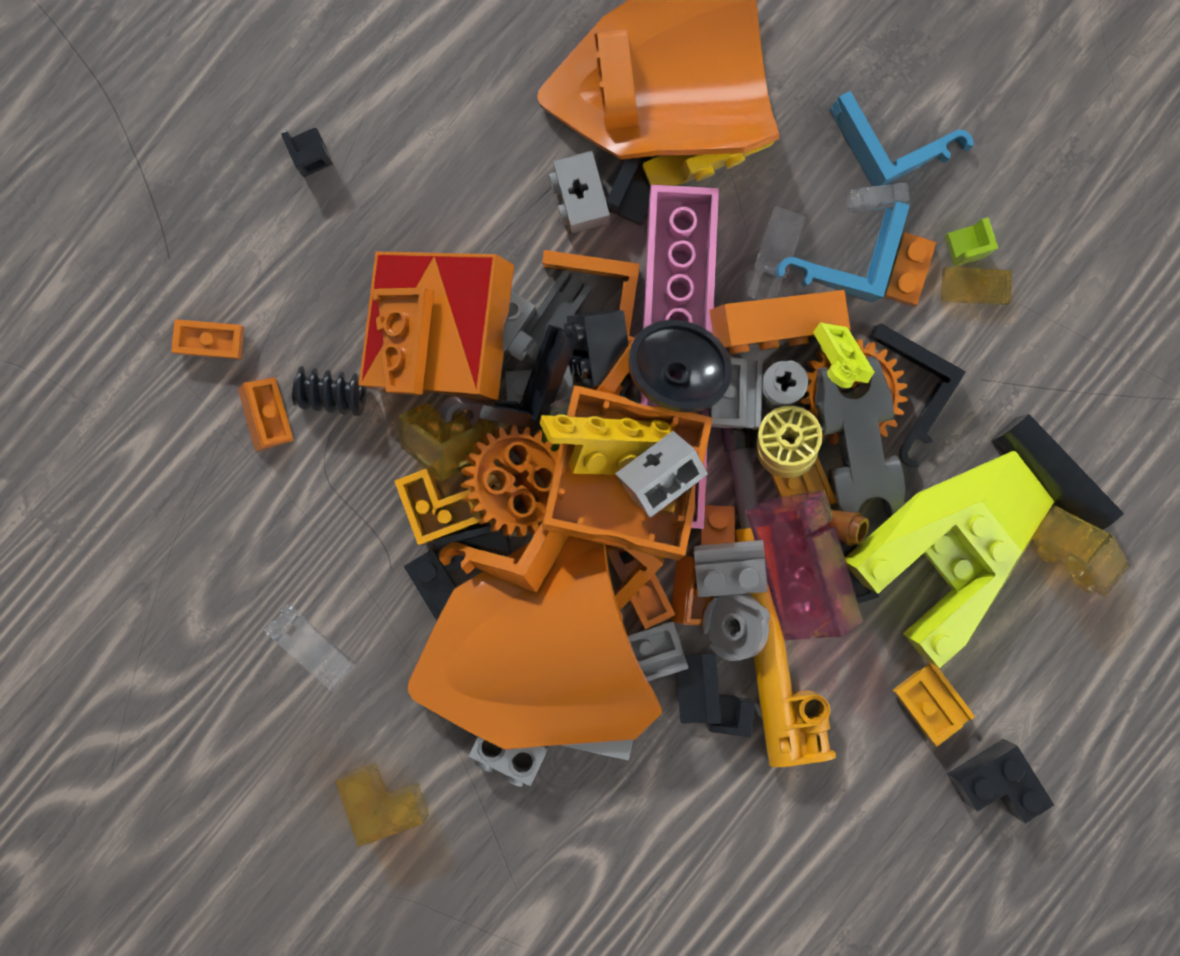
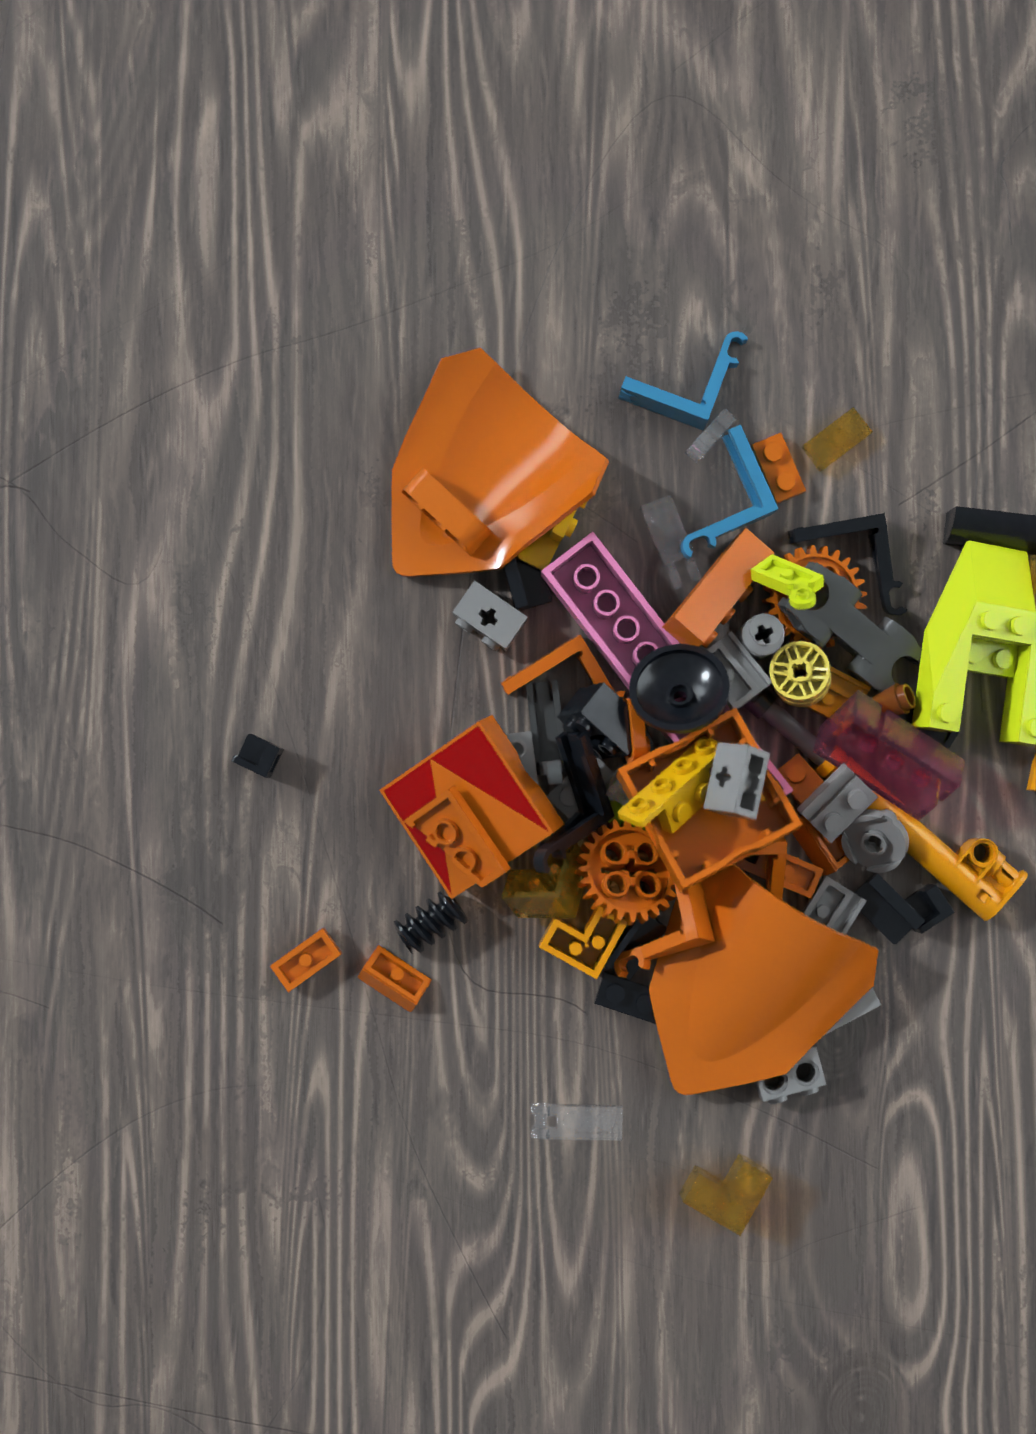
camera: 40 degrees left, 0 degrees up
lime panel [944,217,999,267] -> none

